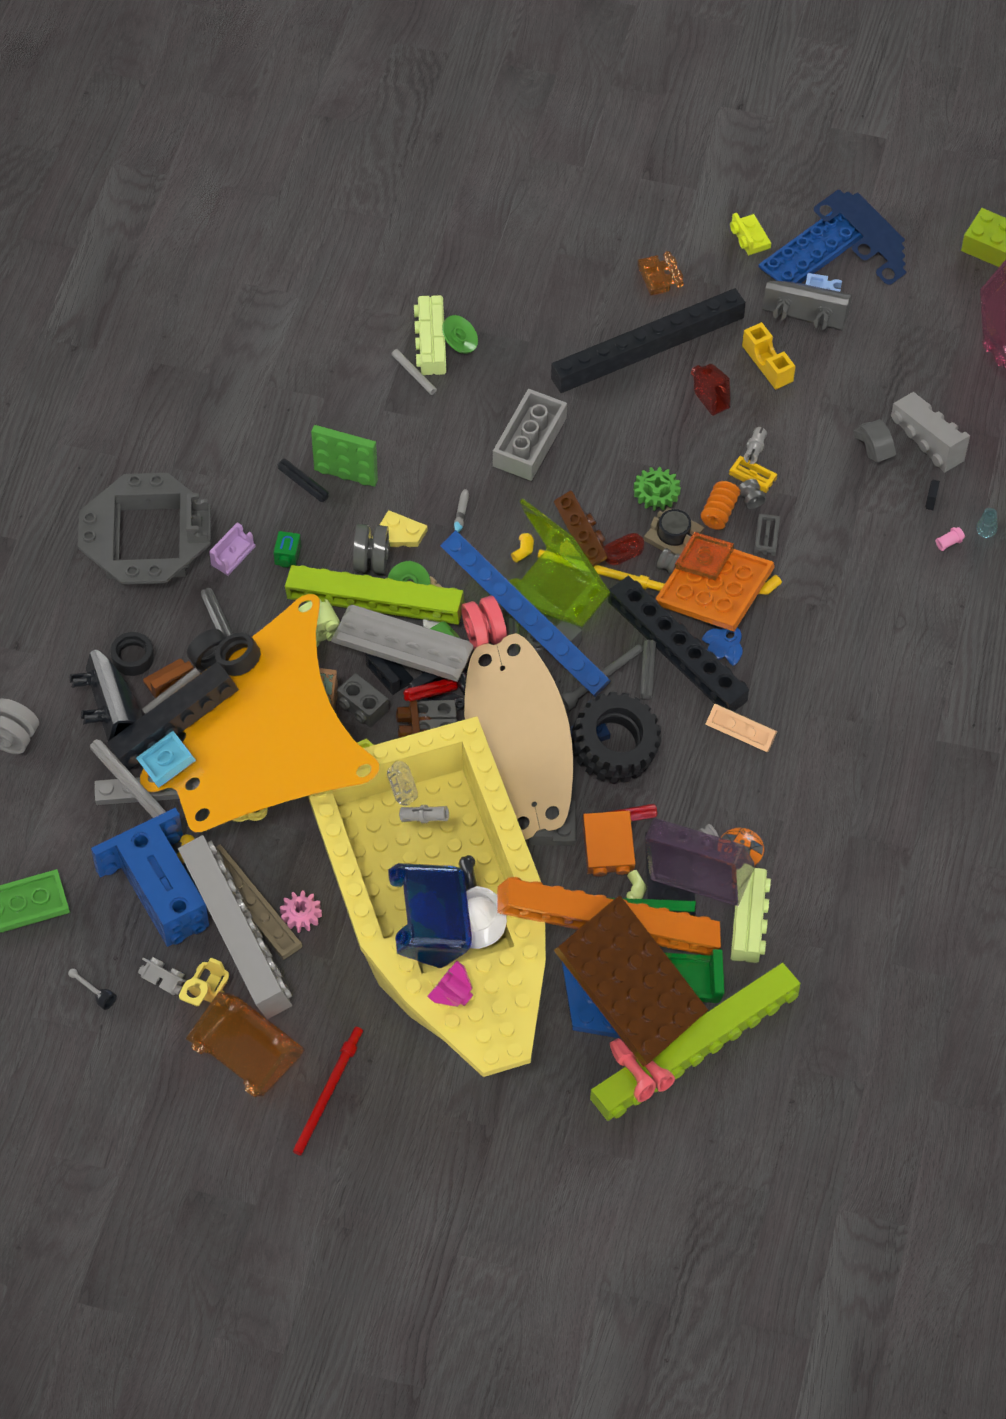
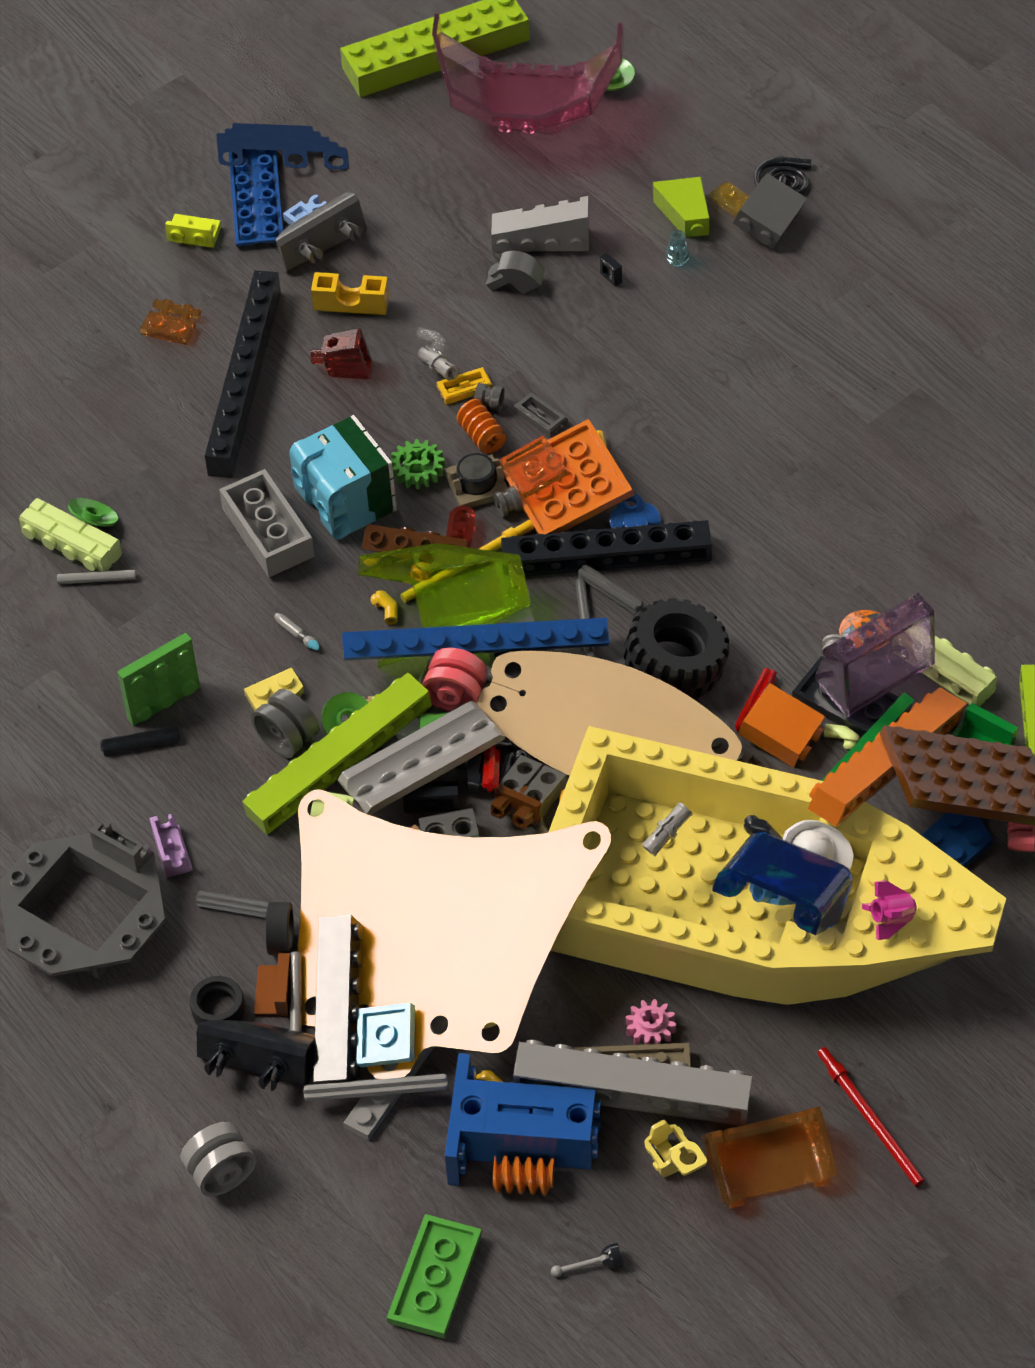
camera: 50 degrees left, 5 degrees down
light grey hinge [138,957,187,996] -> none
black tyre [215,632,261,676] -> none
green brick [274,531,301,567] -> none
clear beam [387,761,418,806] -> none
light nougat plate [706,704,777,752] -> none
bright pink pin [935,527,965,551] -> none
none -> medium azure piece [289,415,397,539]
none -> clear arm [416,327,446,353]
none -> orange piece [493,1155,555,1196]

